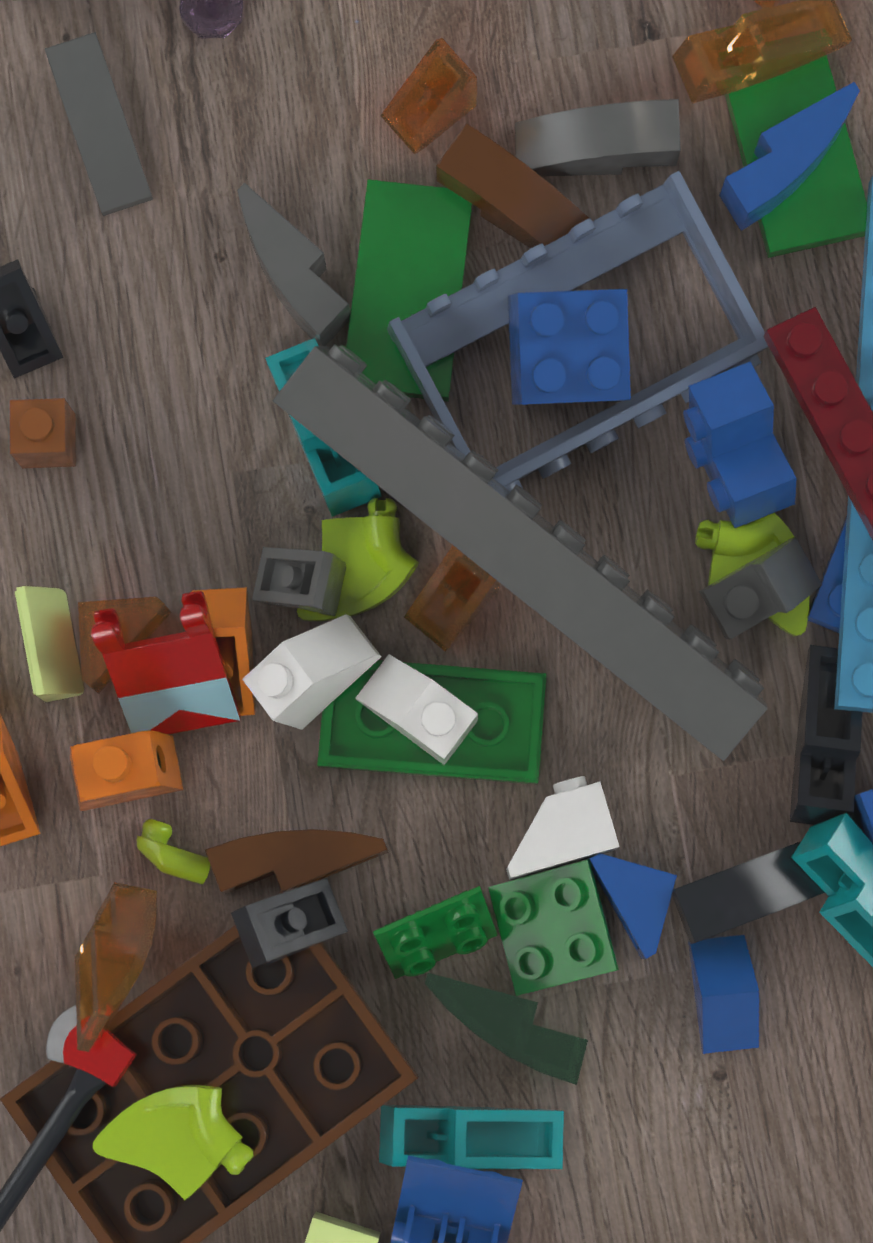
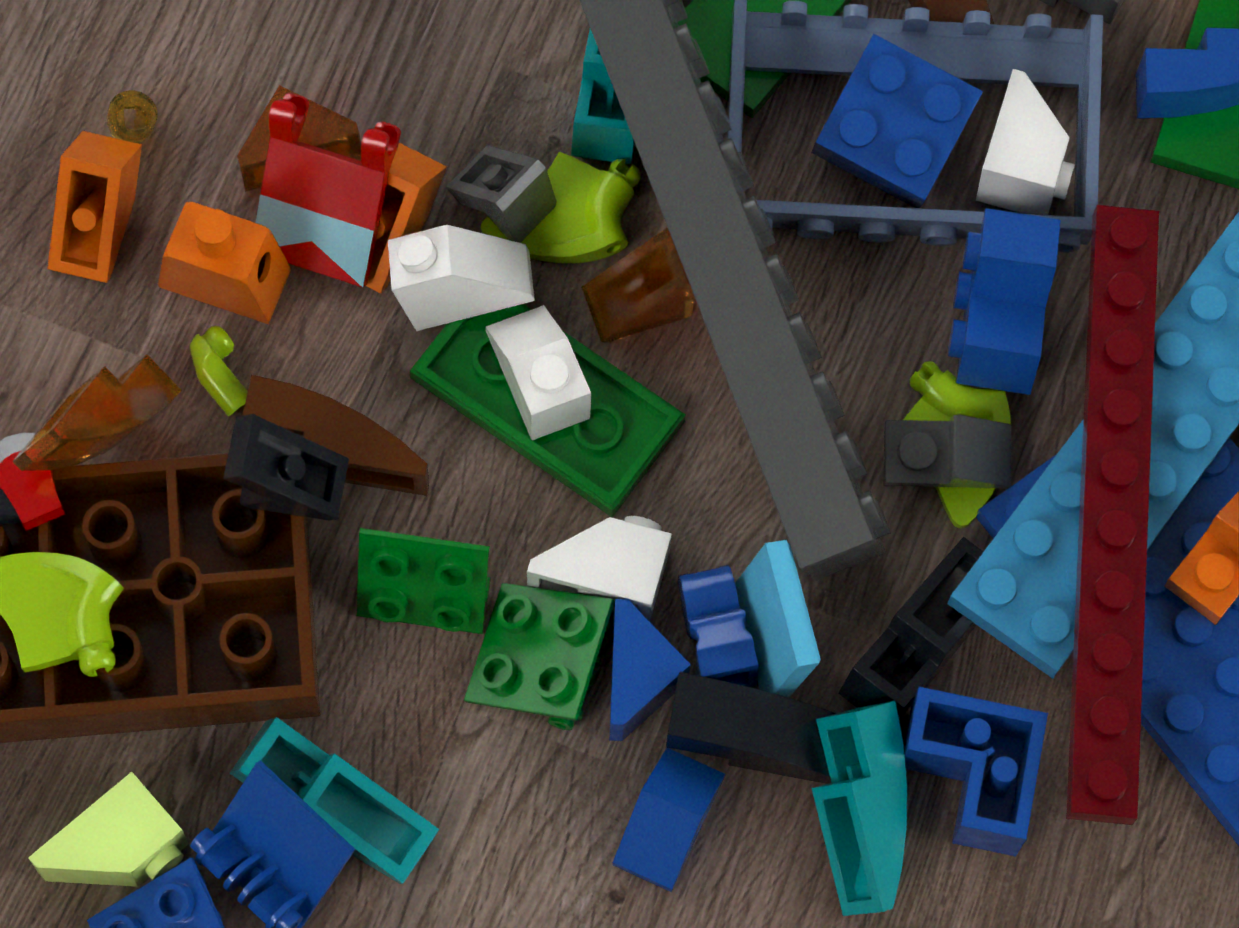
camera: 25 degrees right, 10 degrees down
yellowish green slope [15,586,84,702] -> none
clear green slope [425,973,588,1085] -> none
none -> blue leg [678,565,759,687]
none -> medium azure tile [735,540,821,698]
none -> white slope [976,69,1075,215]

